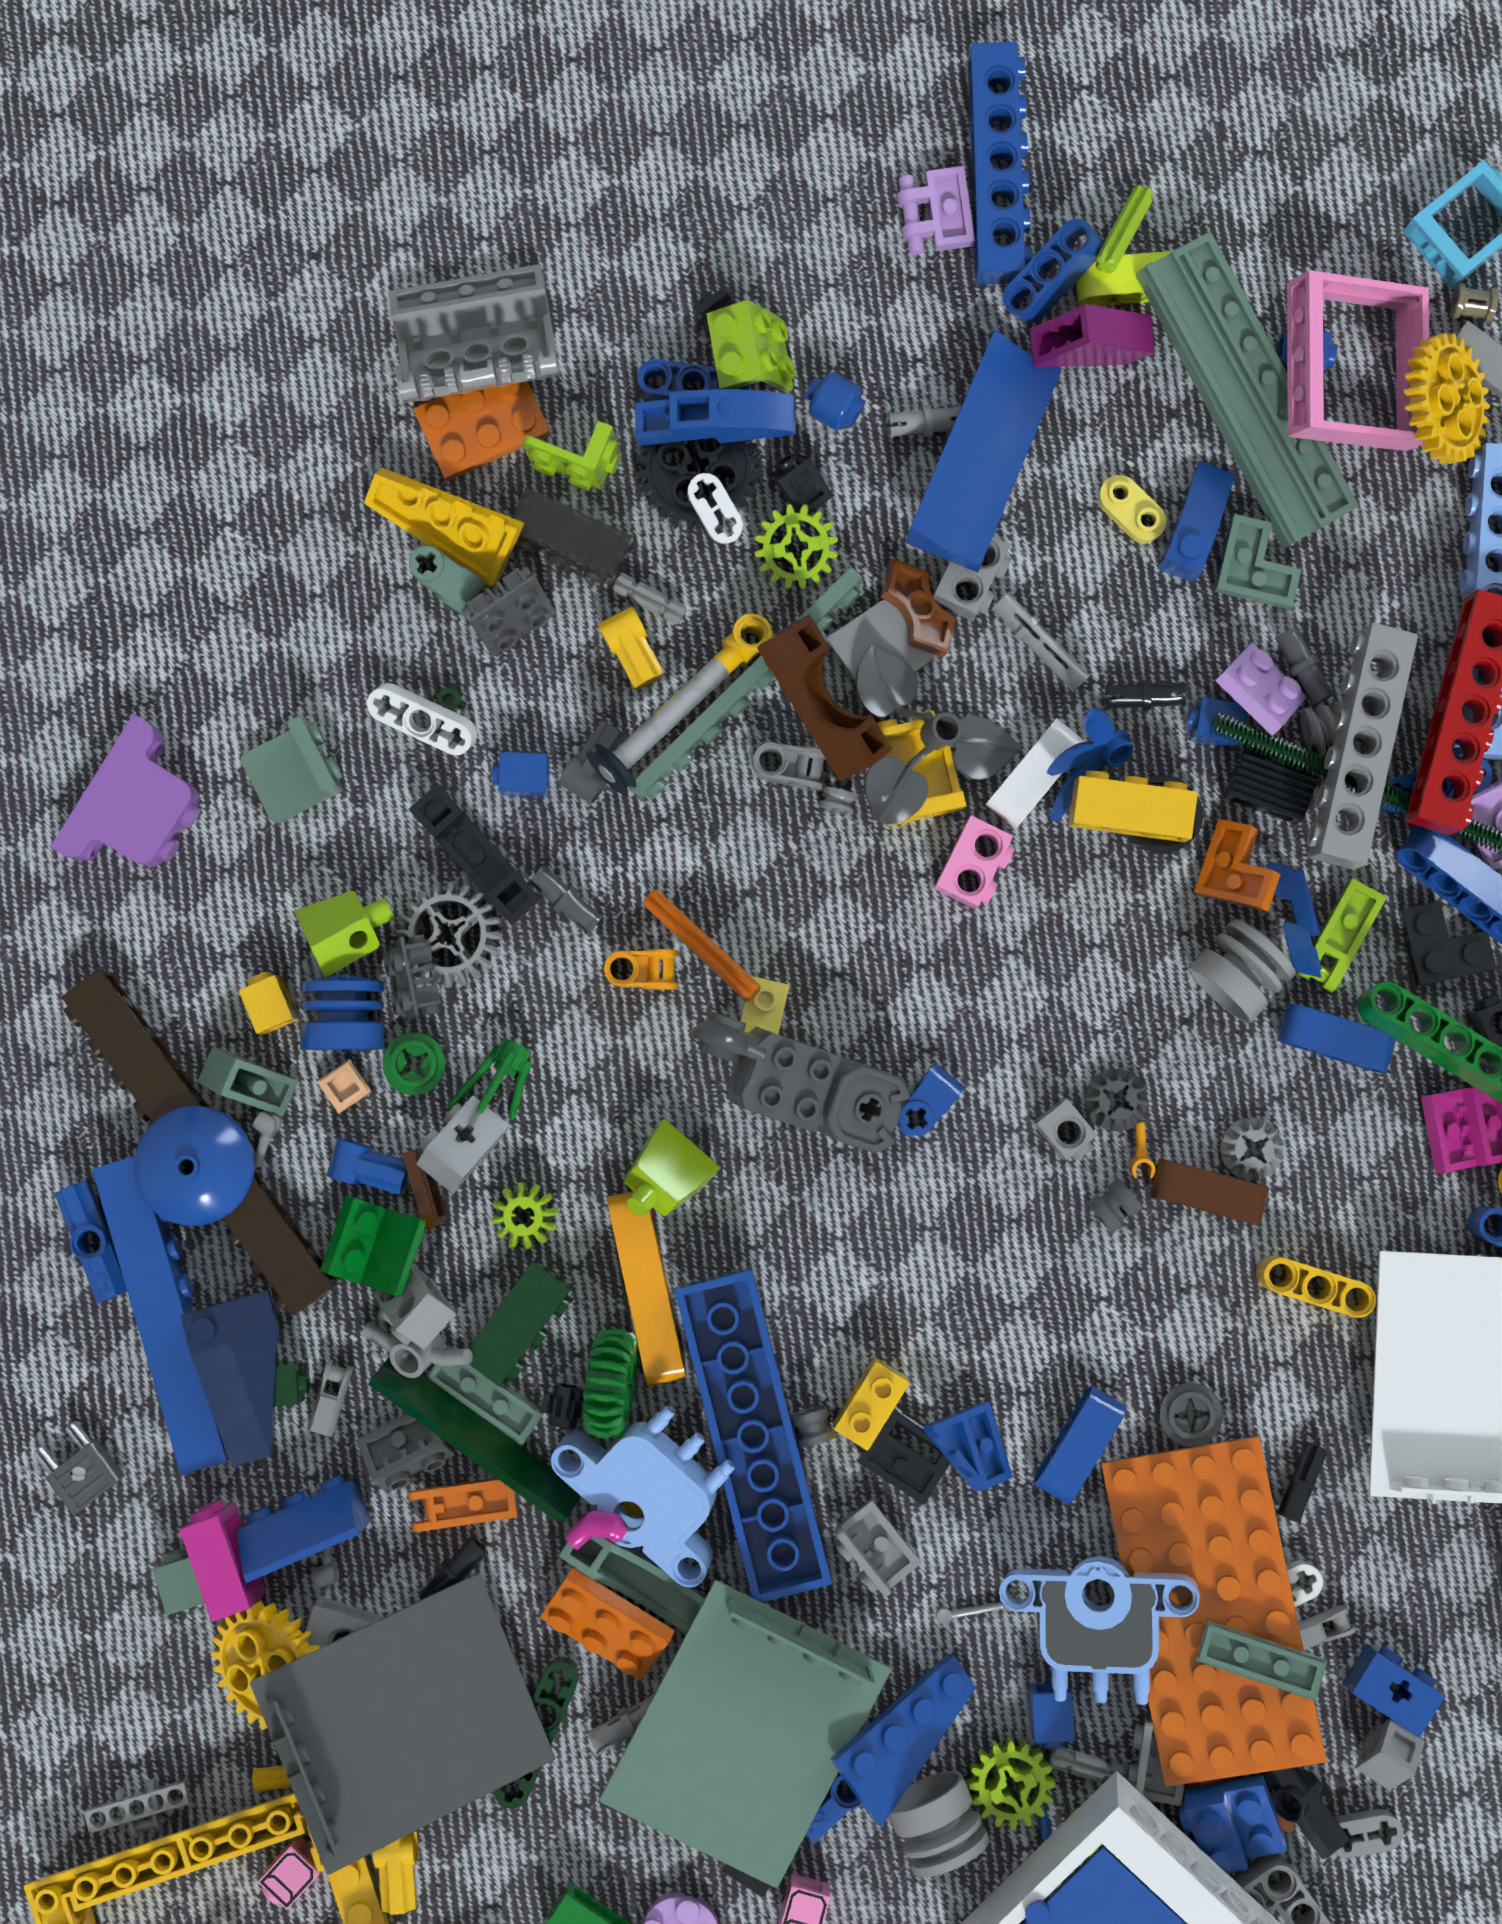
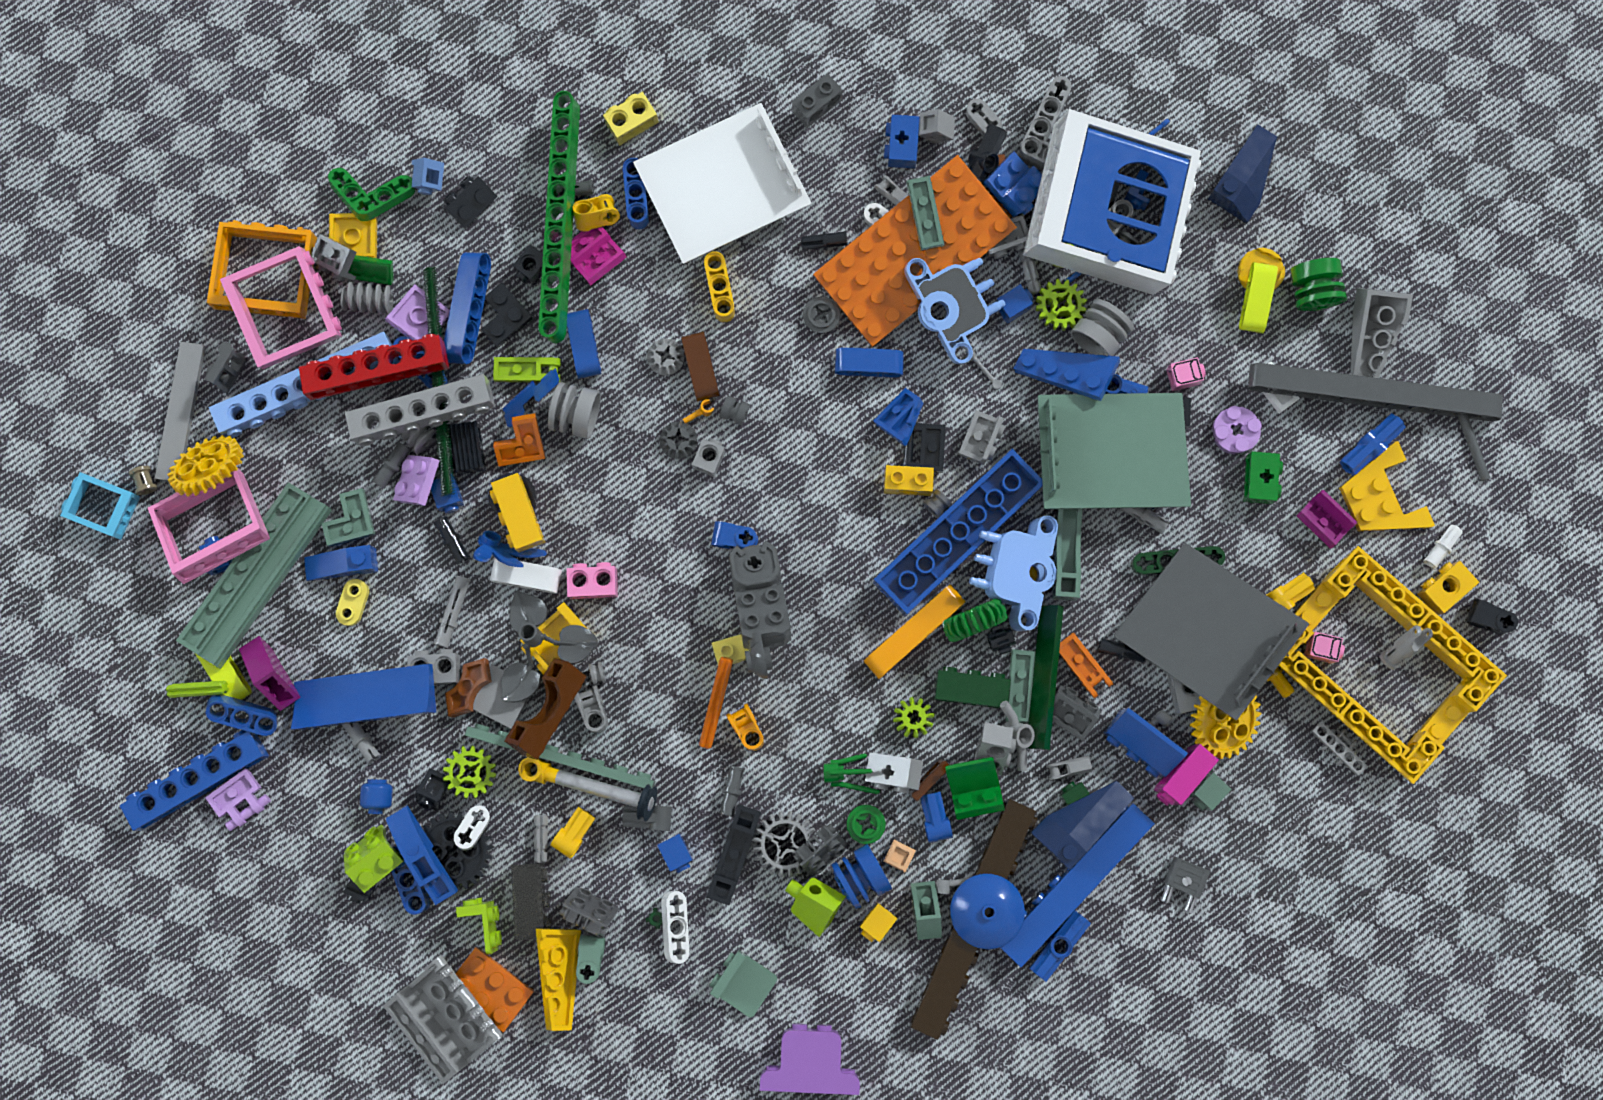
camera: 120 degrees left, 5 degrees down
orange plate [539,1567,675,1681] -> none
dark pink arm [564,1510,627,1550] -> none
lime torso [624,1118,721,1216] -> none

